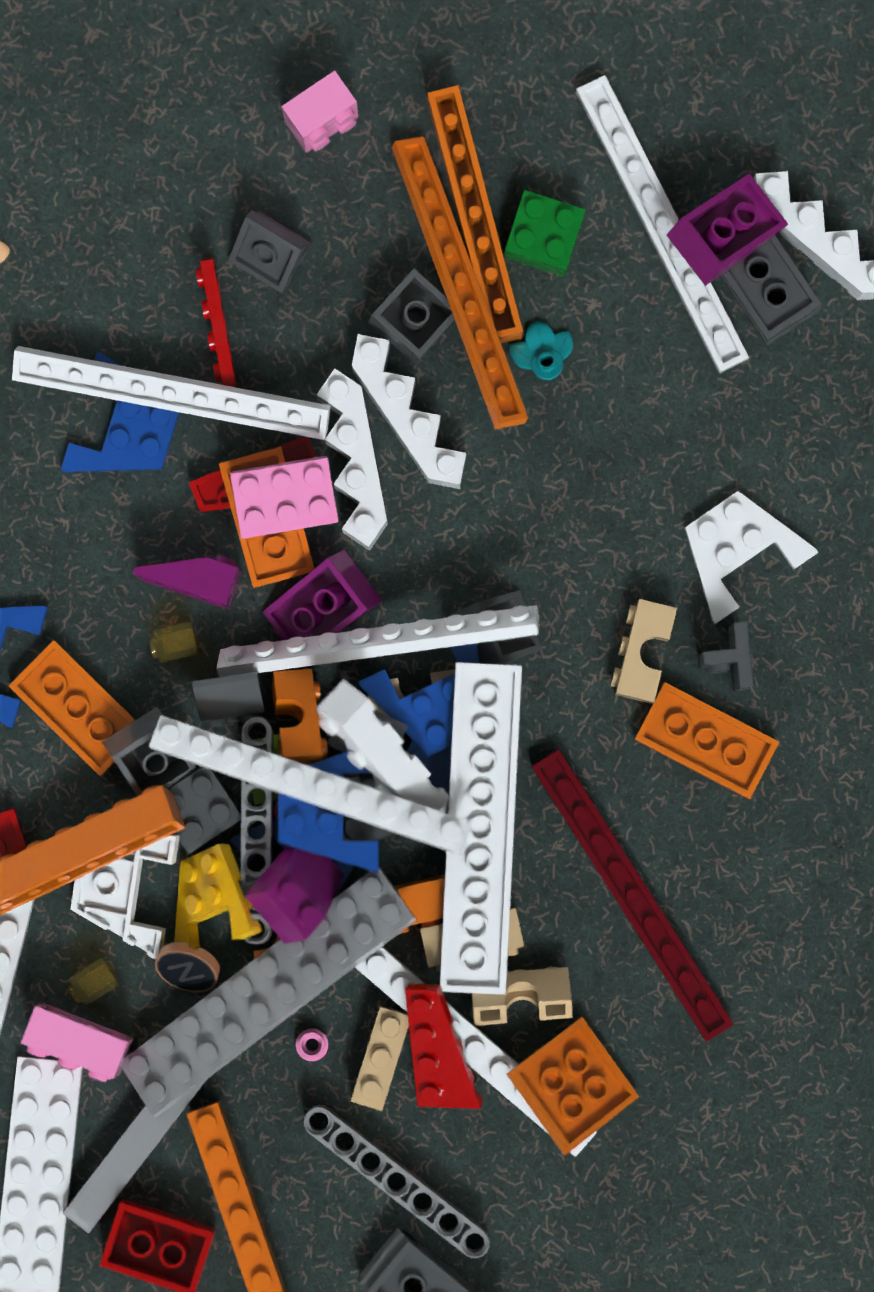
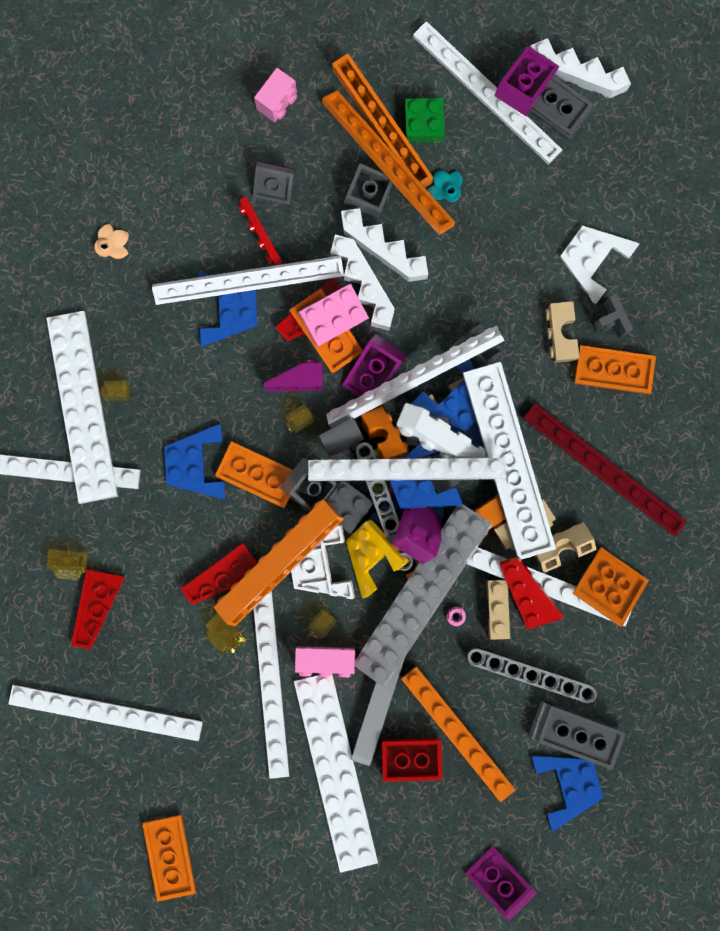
camera: 20 degrees left, 0 degrees up
tile [155,942,220,993] -> none

